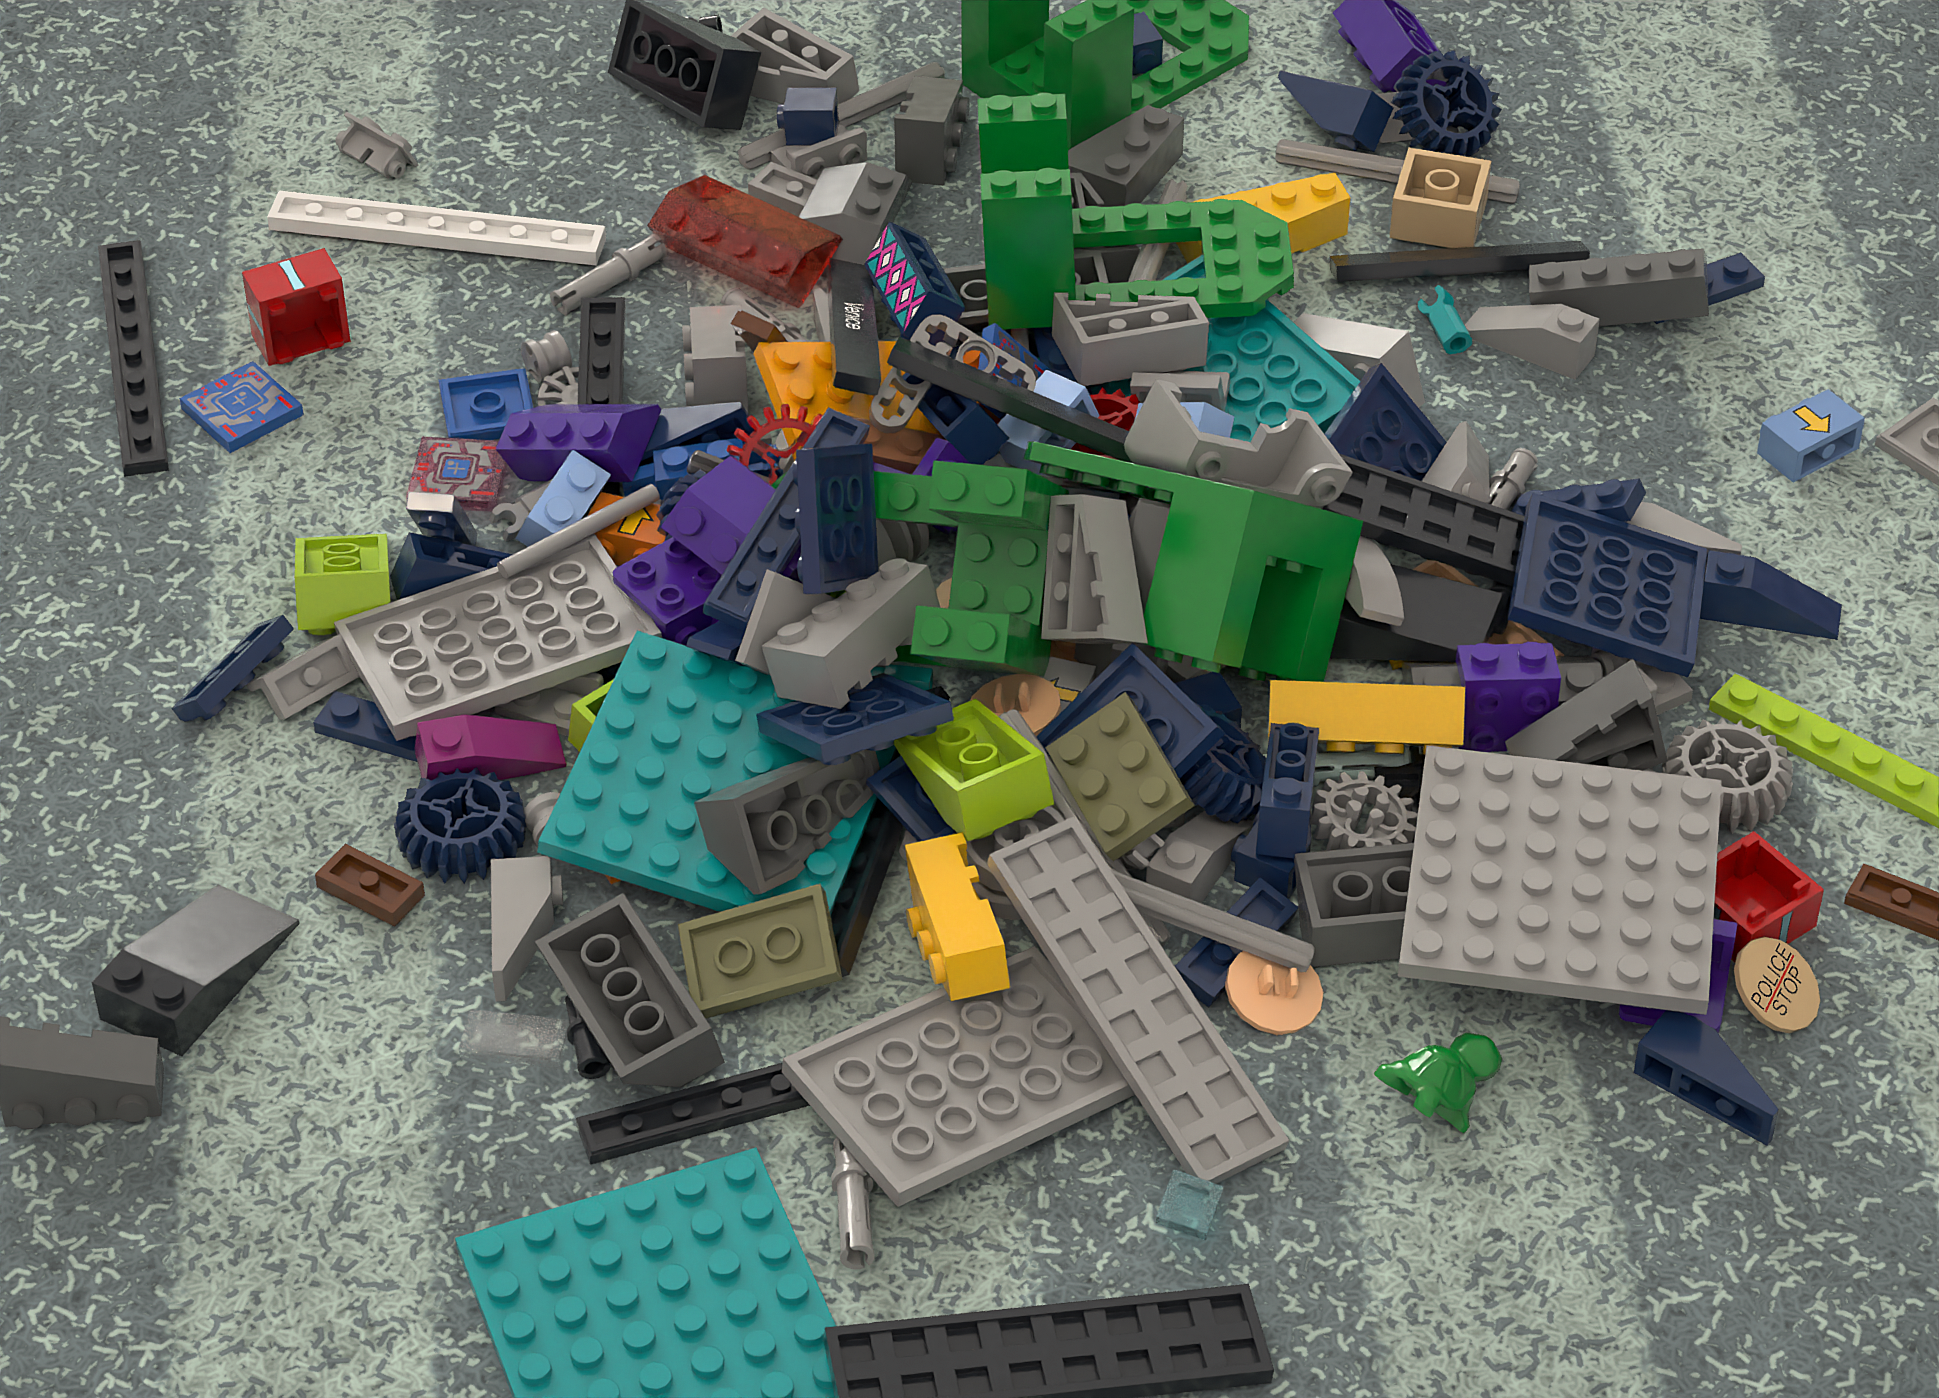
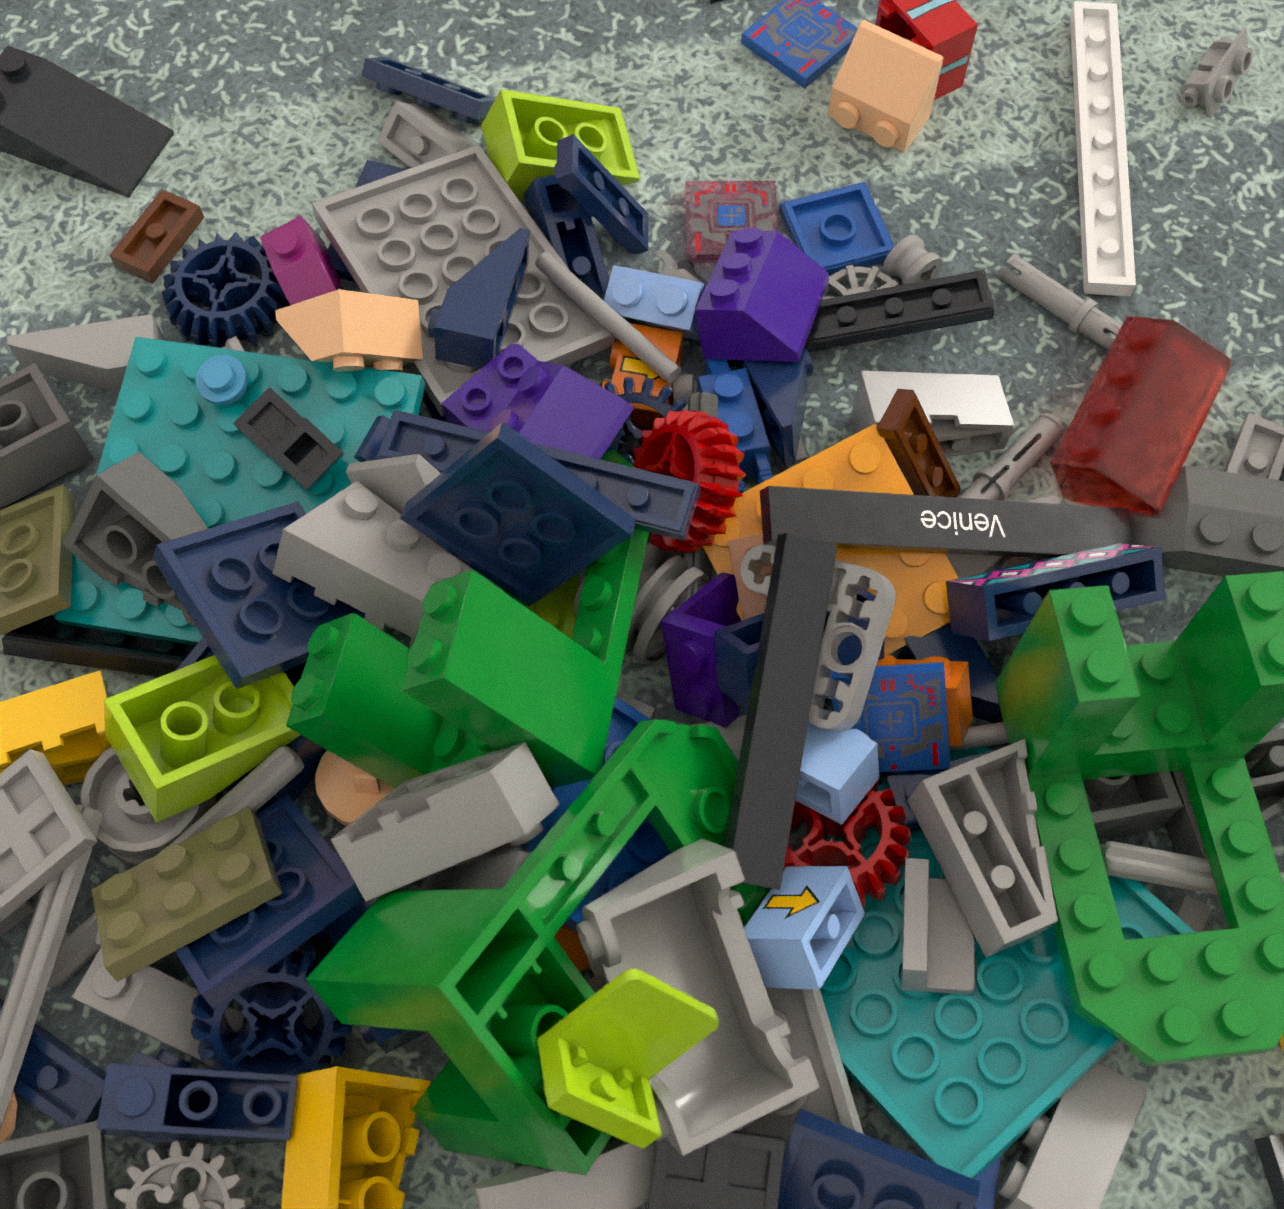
camera: 85 degrees right, 20 degrees up
none -> dark azure plate [195,355,248,405]
none -> black slope [233,387,344,492]
none -> light nougat slope [275,289,423,373]
none -> dark blue slope [428,228,530,369]
none -> lime bracket [537,969,719,1149]
none -> light nougat slope [828,20,944,153]

